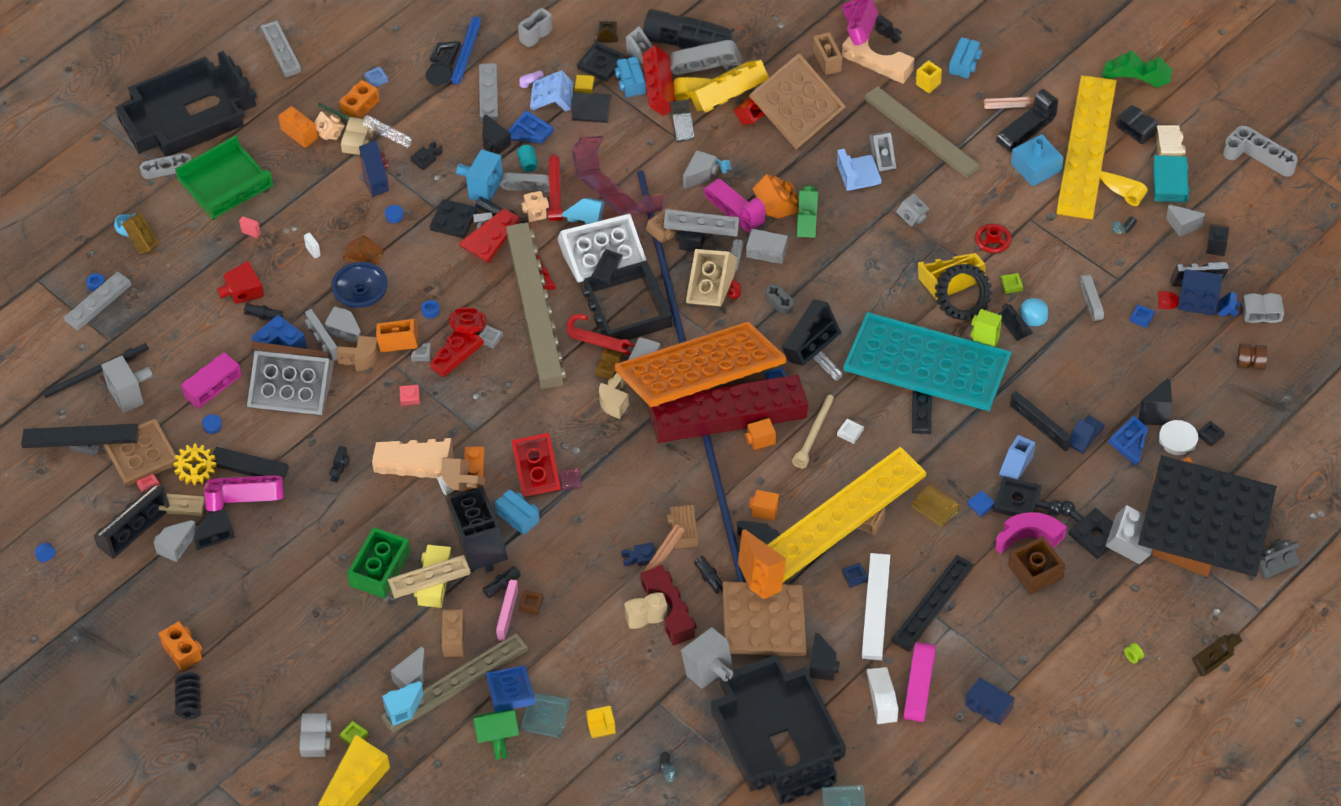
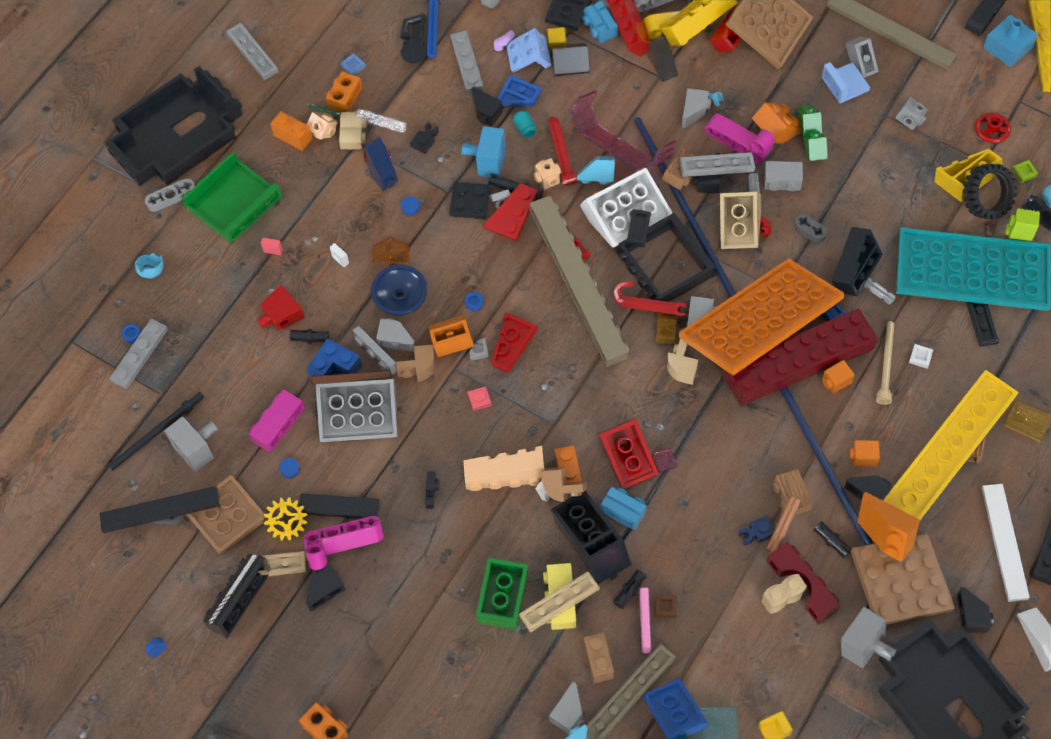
camera: 10 degrees left, 10 degrees up
pearl gold slope [122,212,159,254] -> none
coral tile [136,474,160,493] -> none
light grey slope [154,520,197,562] -> none
red tile [449,307,486,333] -> none
light grey tile [479,325,503,349] -> none
light grey beam [500,173,549,192] -> none
dark blue tile [842,562,868,588] -> none

